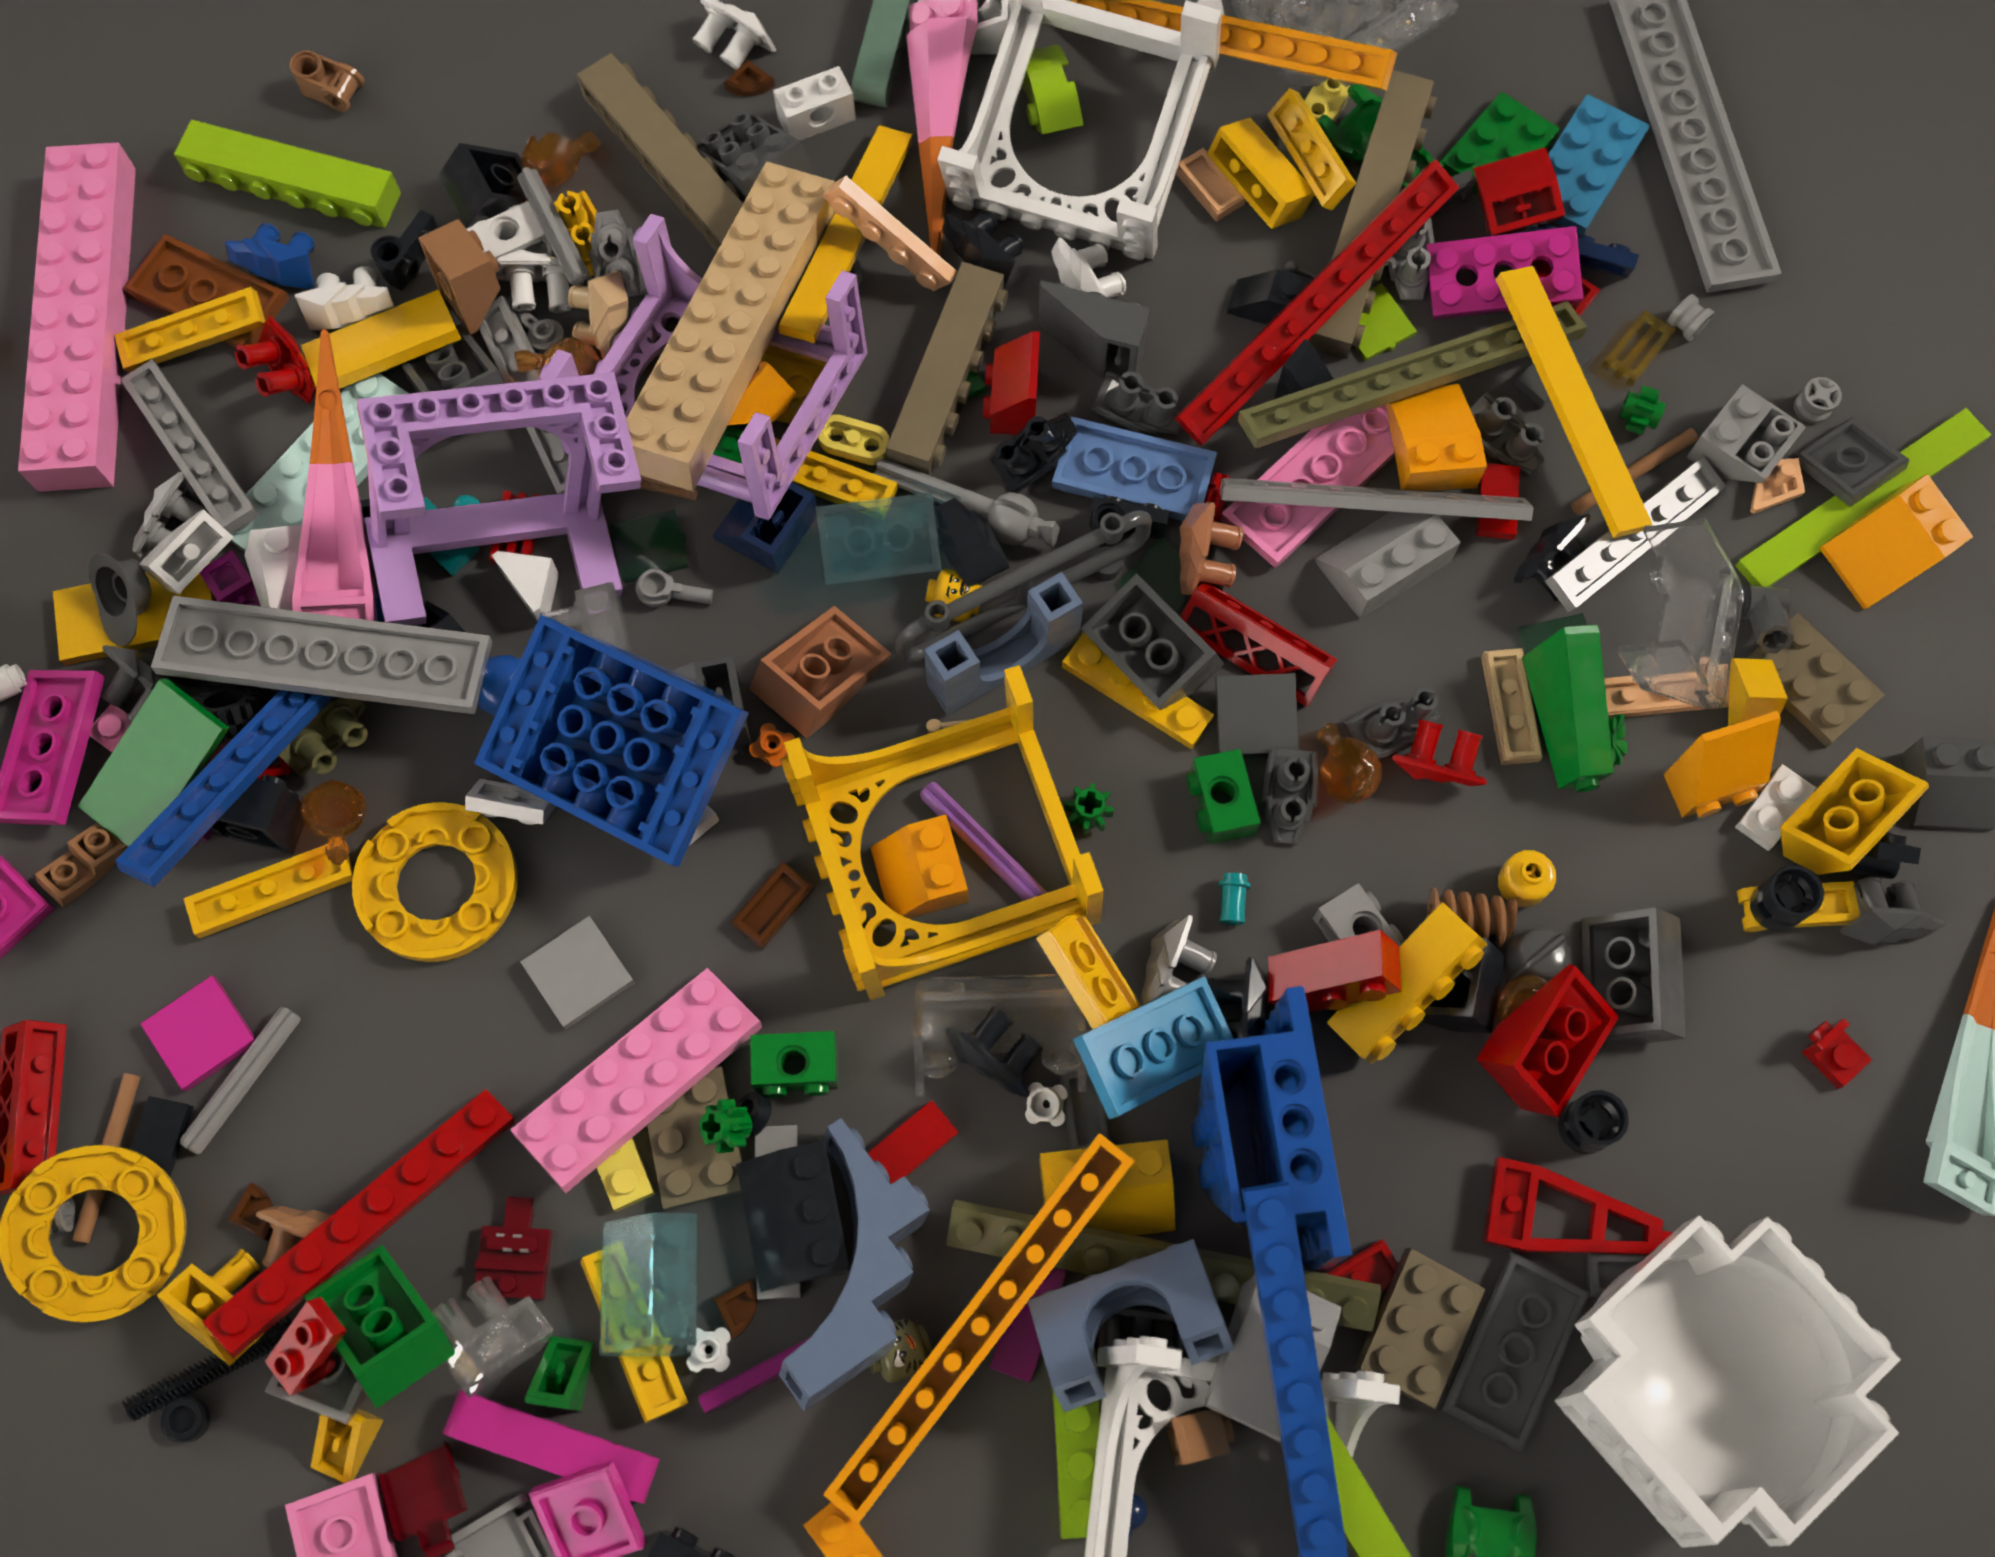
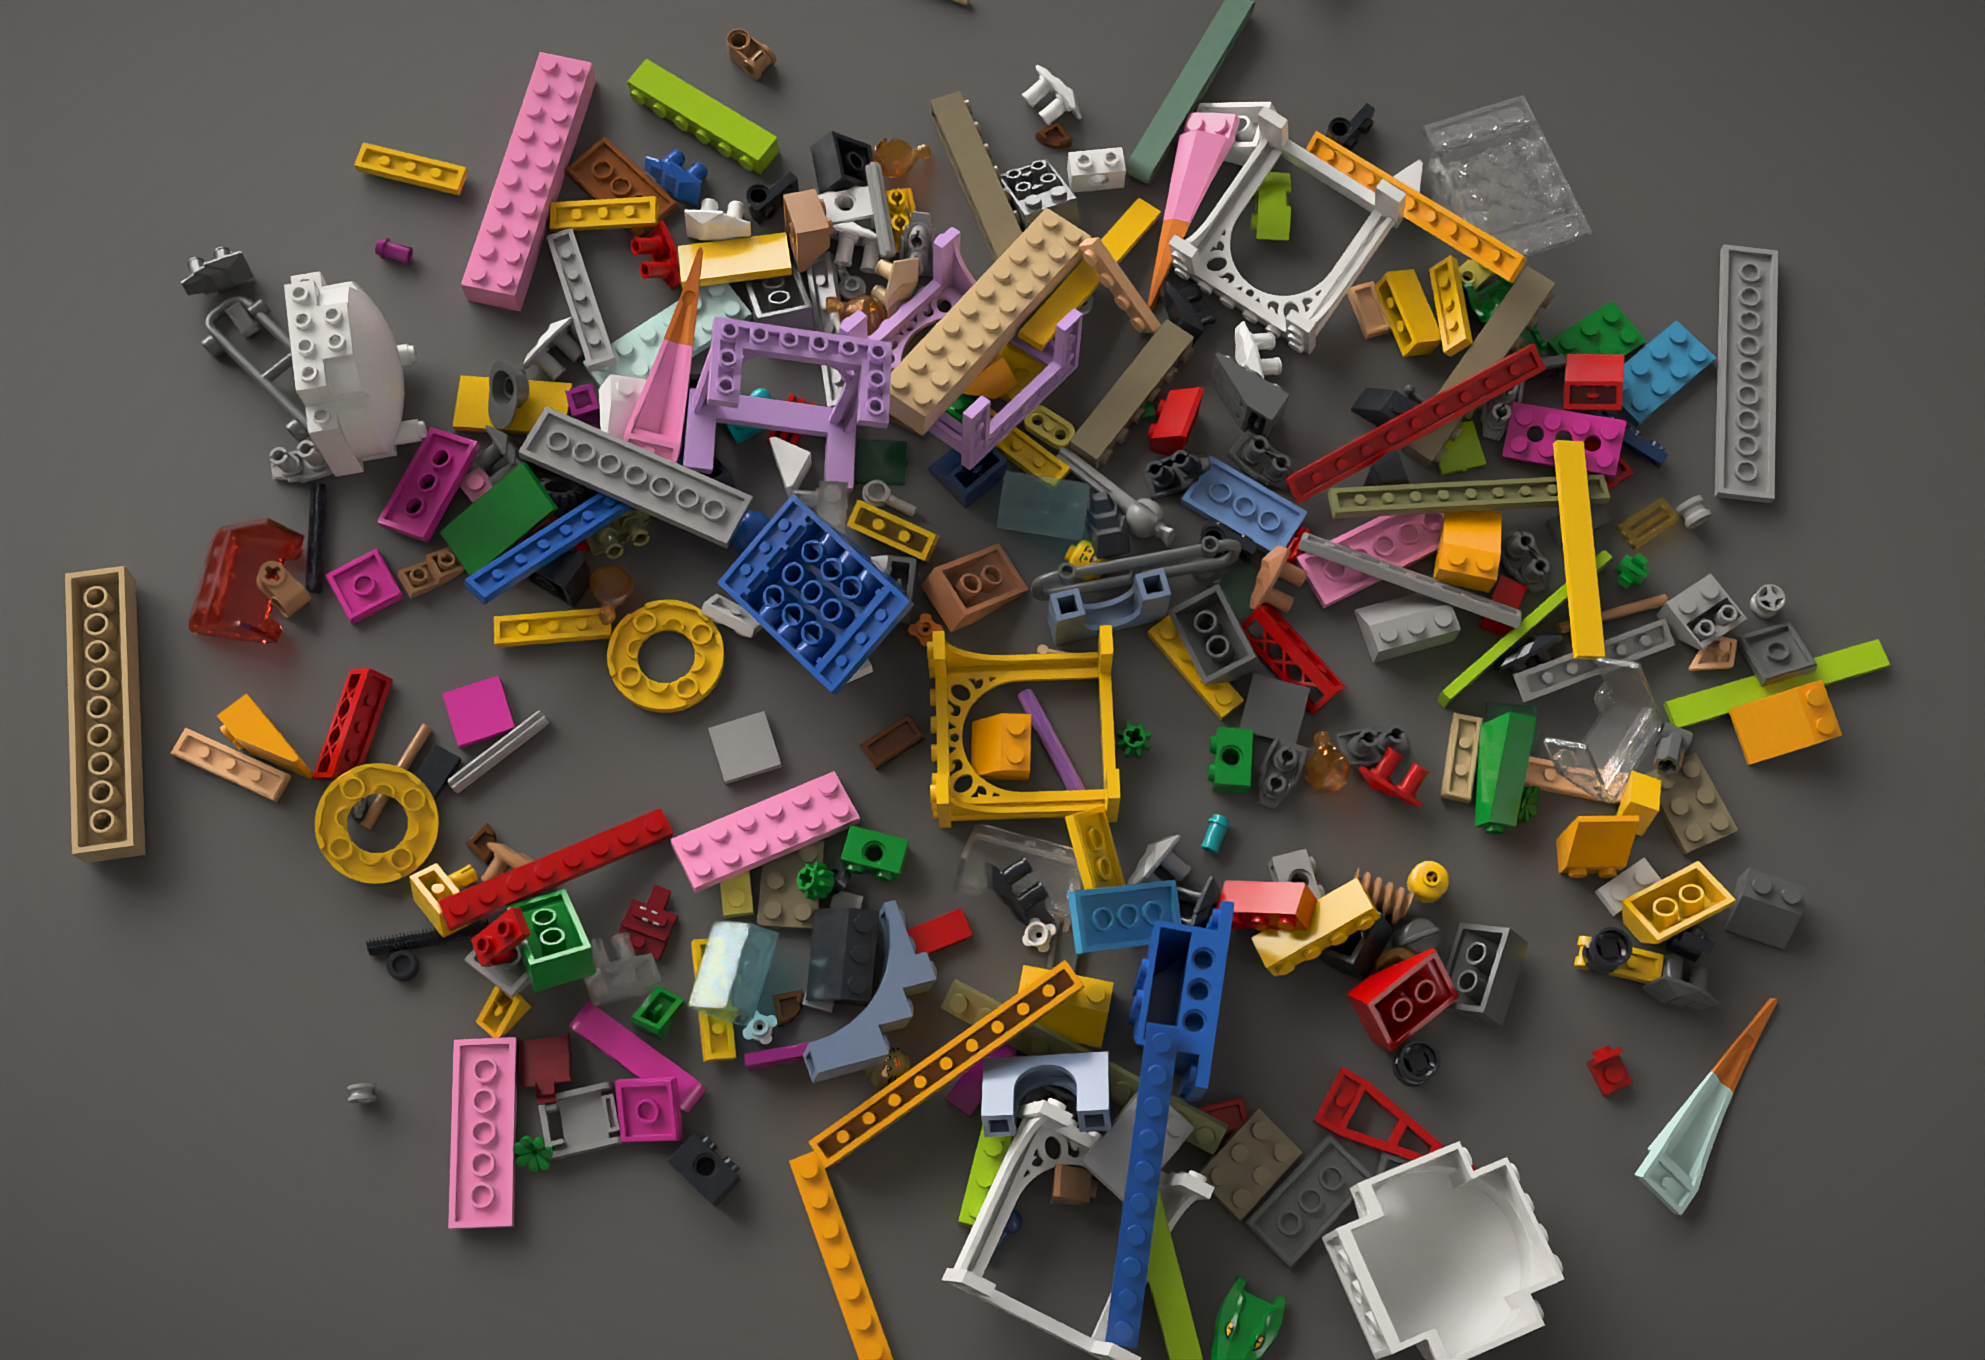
camera: 15 degrees right, 0 degrees up
white slope [138,509,233,594] -> none
none -> yellow brick [846,500,940,562]
none -> lime tile [1437,550,1612,708]

